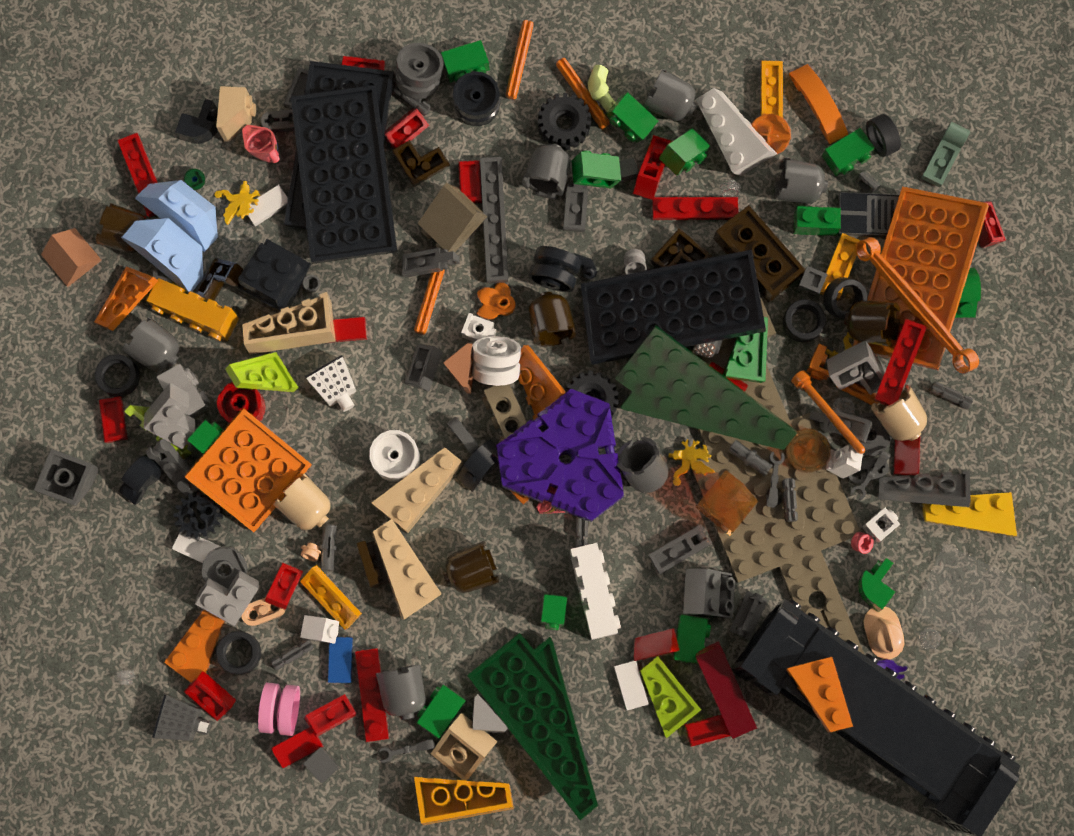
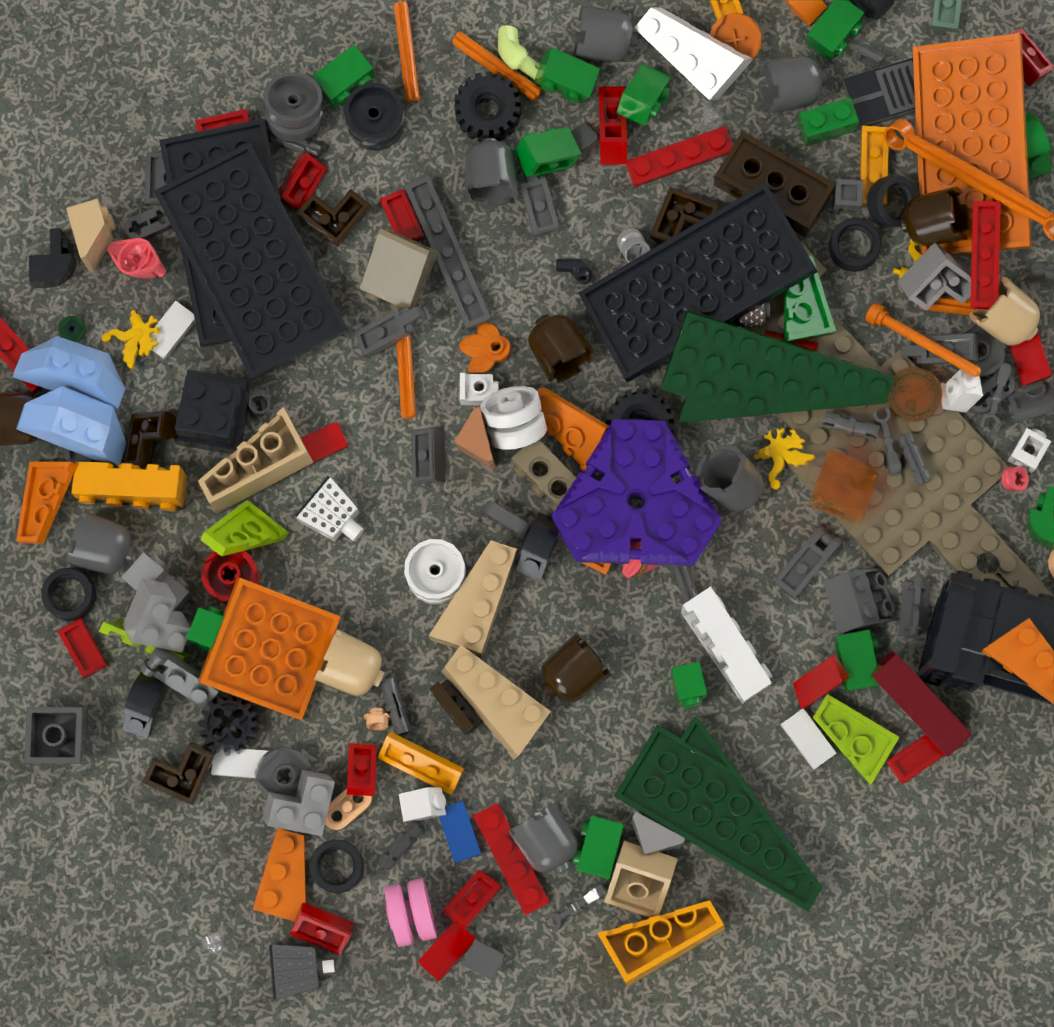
camera: 15 degrees left, 0 degrees up
black wheel [528,246,582,292] -> none
orange bracket [806,344,829,380] -> none
none -> dark brown brick [142,743,216,805]

